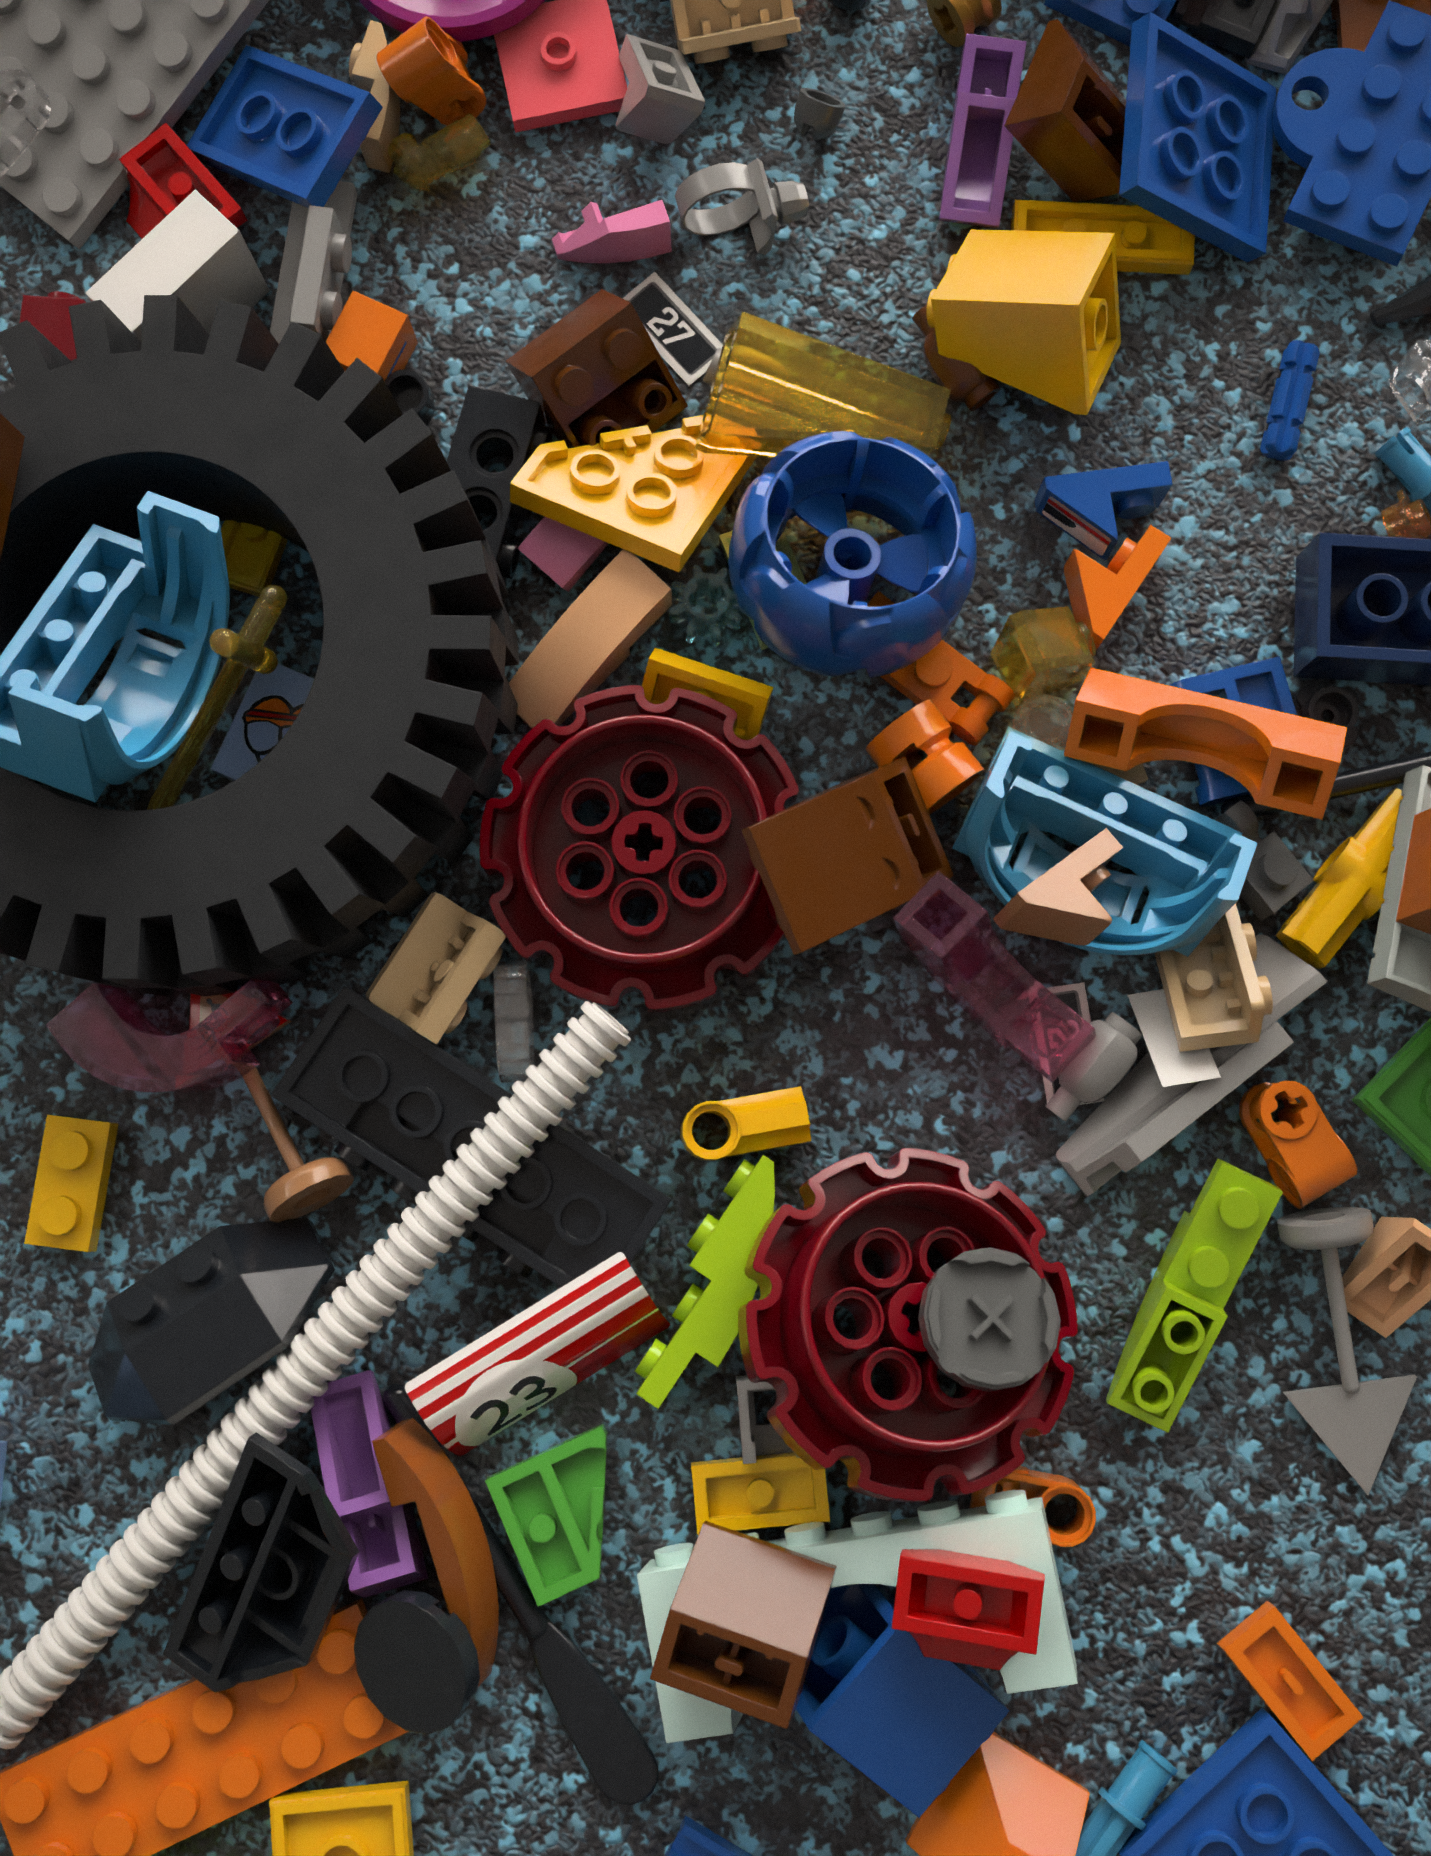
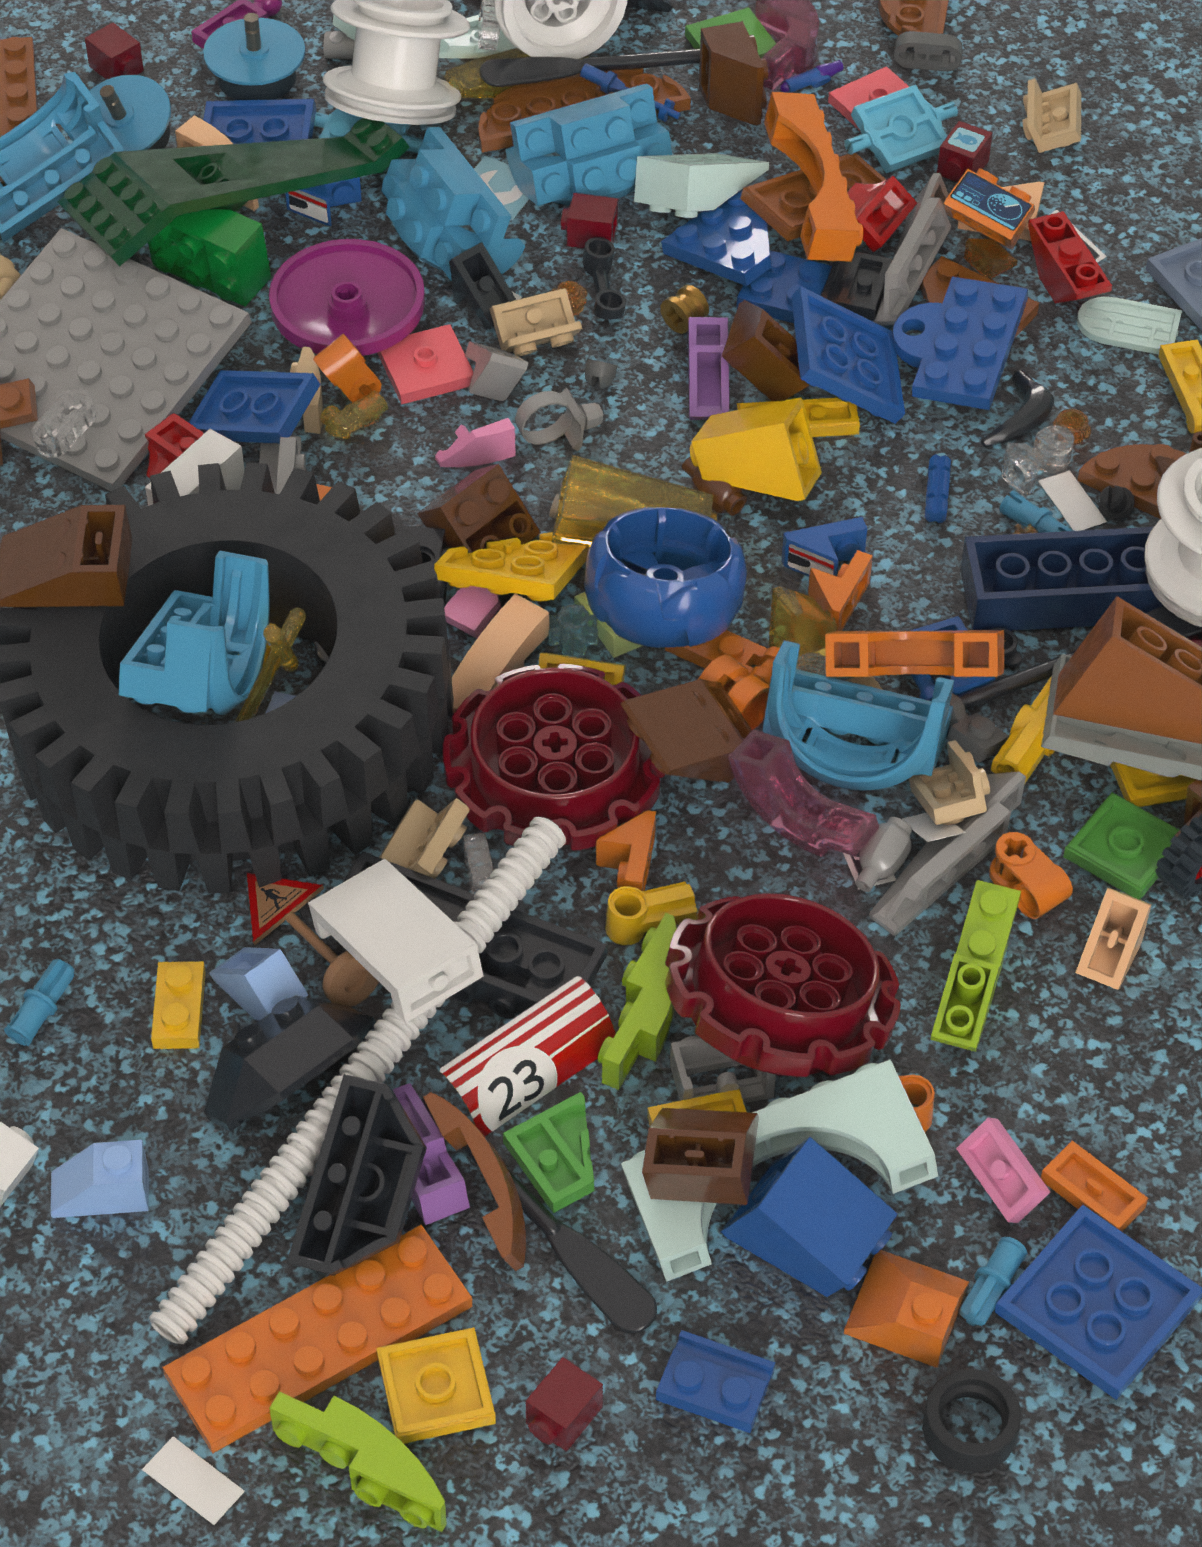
camera: 10 degrees left, 30 degrees down
clear pink arch [46,979,293,1093] -> none
black tile [354,1590,480,1734] -> none
sticker [622,272,729,386] -> none
red slope [891,1549,1045,1670] -> none
dark grey tile [918,1247,1061,1392] -> none
slope [993,828,1123,946] -> none
light grey piece [1277,1207,1417,1495] -> none
none -> light blue slope [209,947,308,1020]
none -> white panel [308,859,484,1023]
none -> orange slope [596,810,656,891]
none -> bright pink plate [956,1117,1050,1223]

